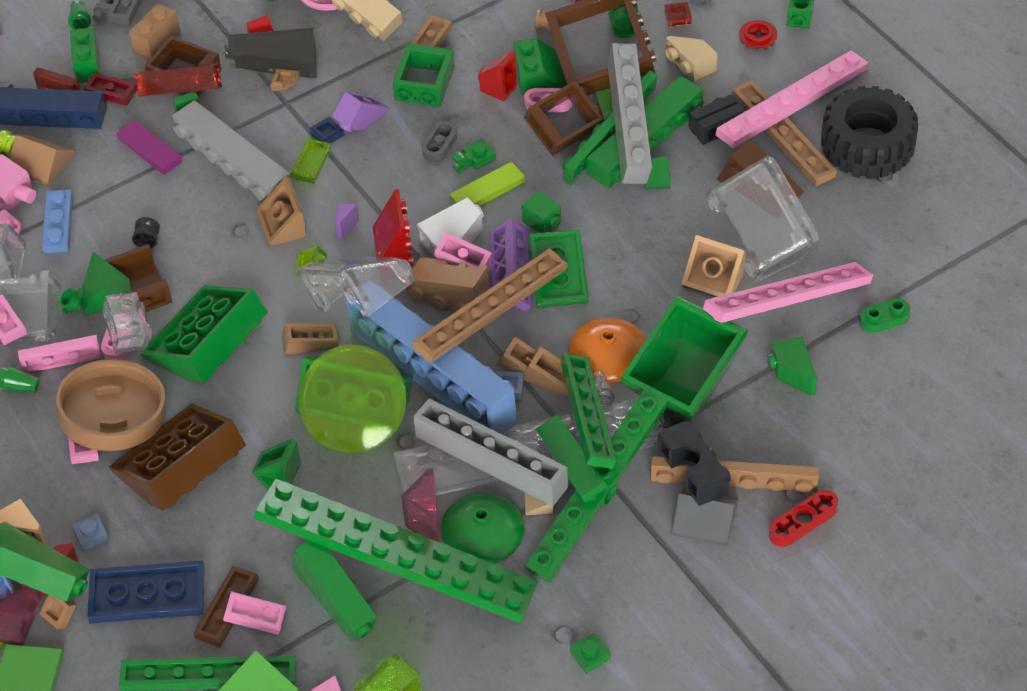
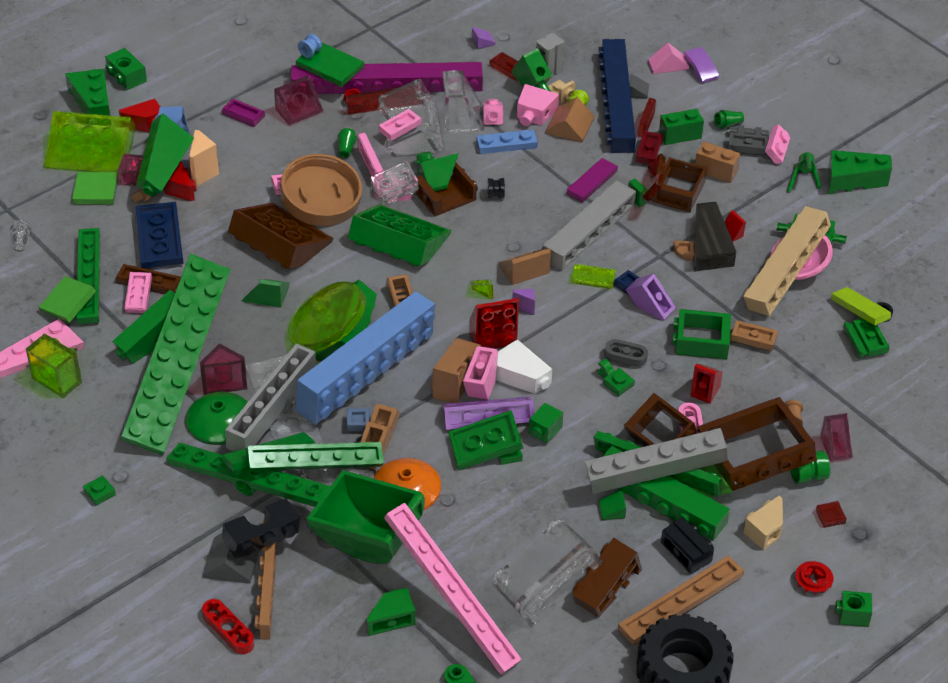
camera: 80 degrees right, 5 degrees down
sand blue plate [72,514,109,551] -> none
clear windscreen [297,256,415,316] -> none
medium nougat tile [412,248,568,364] -> none
lime tile [449,162,525,206] -> none
green slope [513,38,568,95] -> none
light nougat slope [681,235,745,297] -> none
bright pink plate [716,50,869,149] -> none

